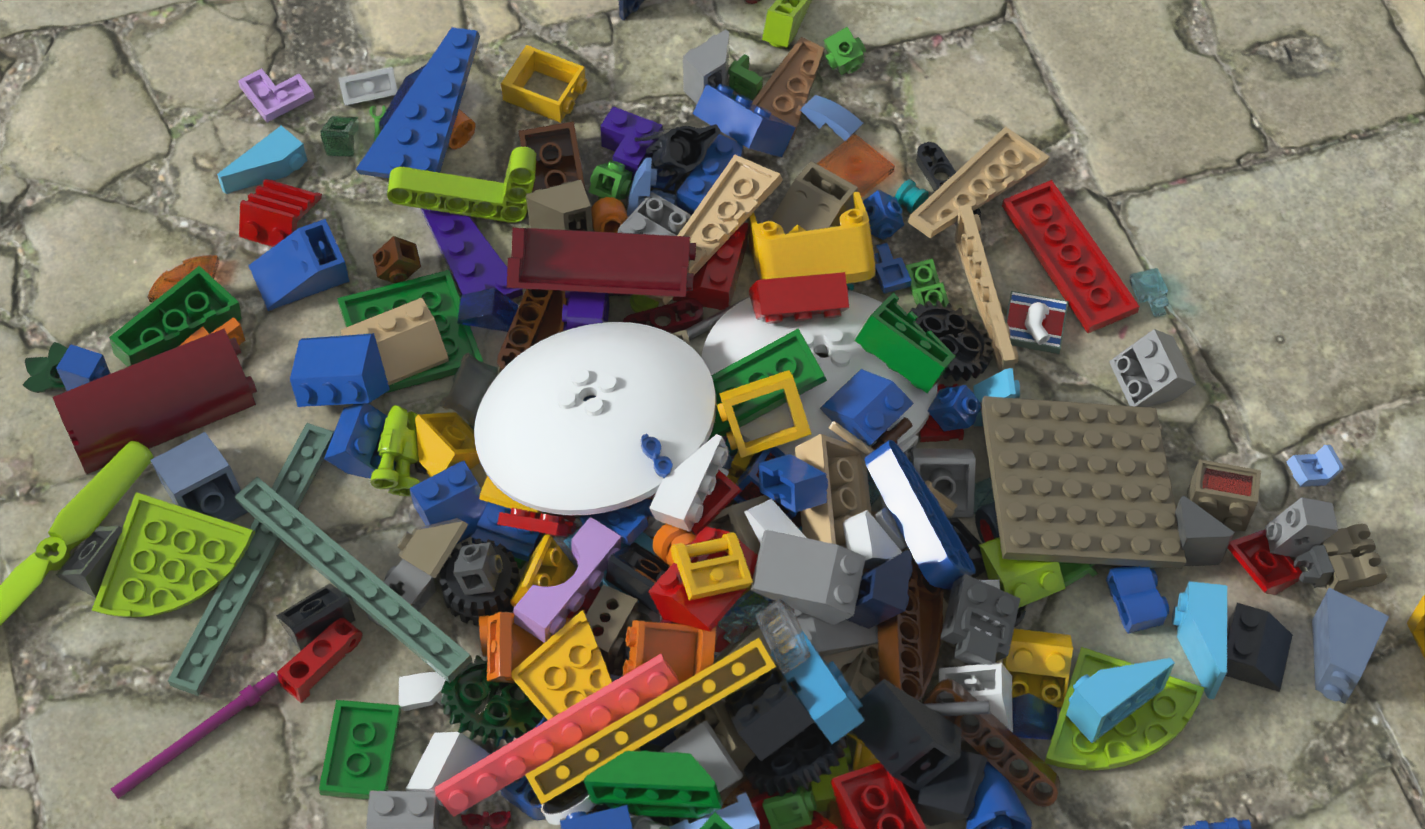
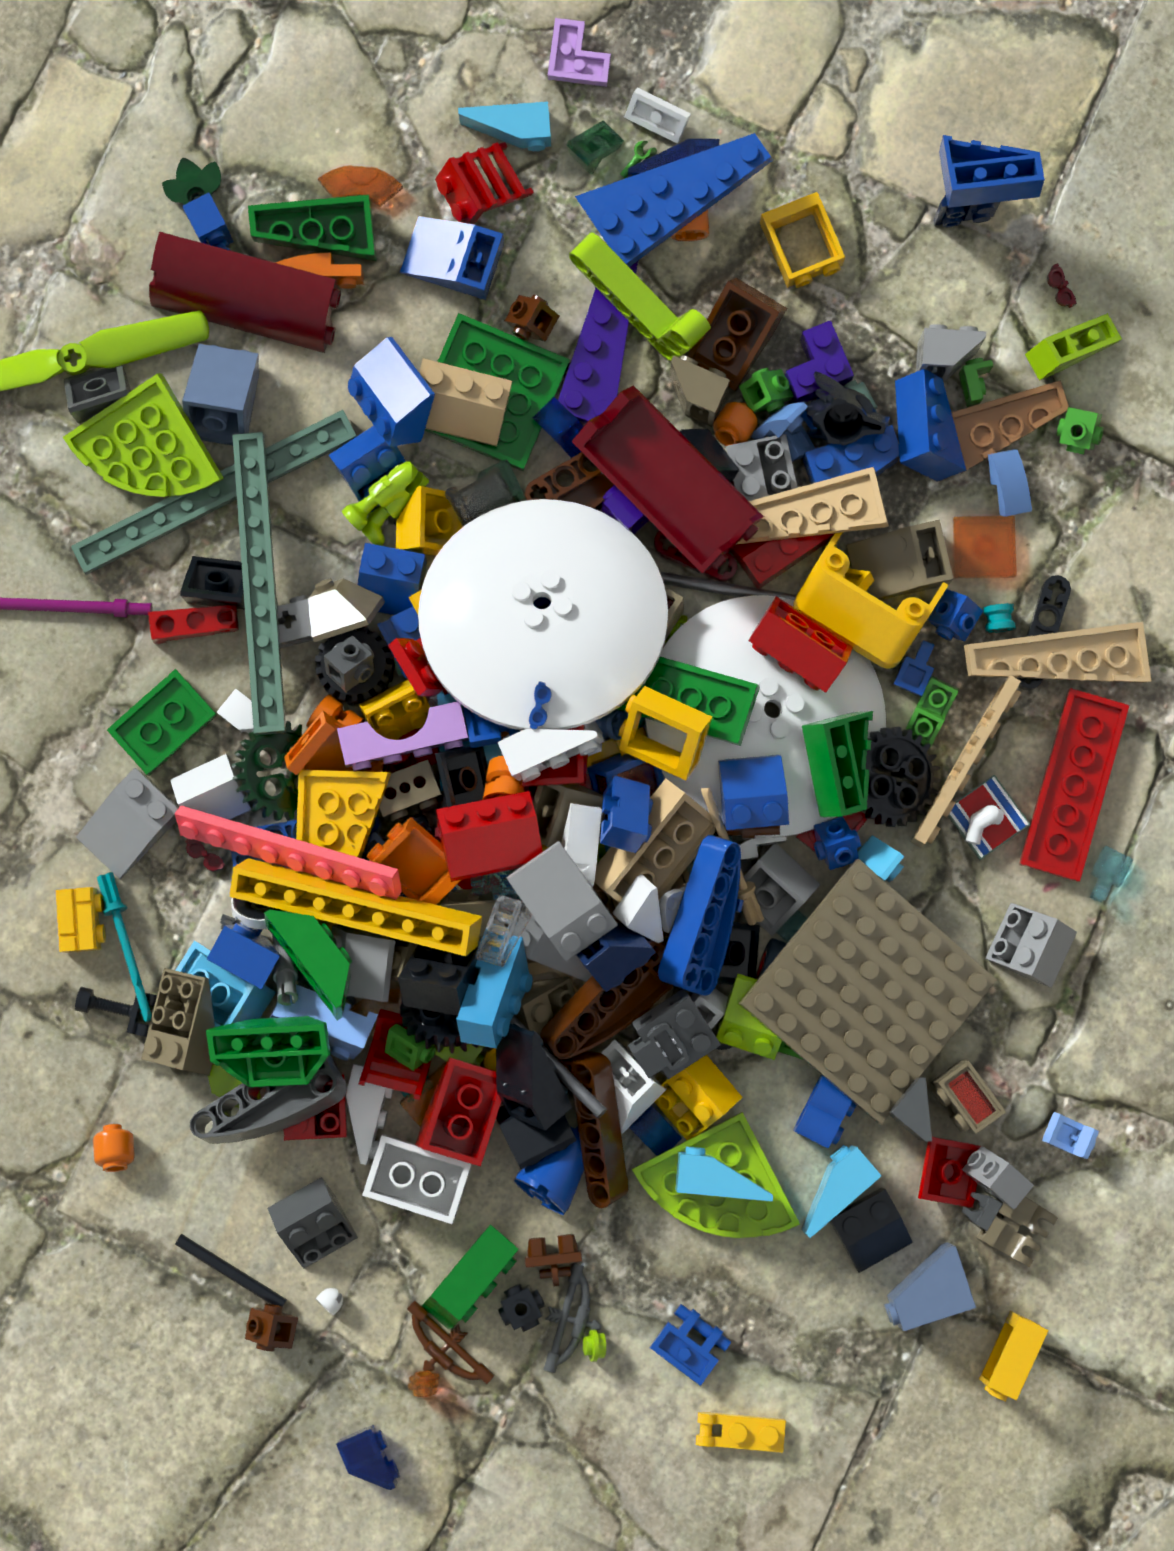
camera: 45 degrees right, 25 degrees up
yellow plate [671,532,753,600] -> none

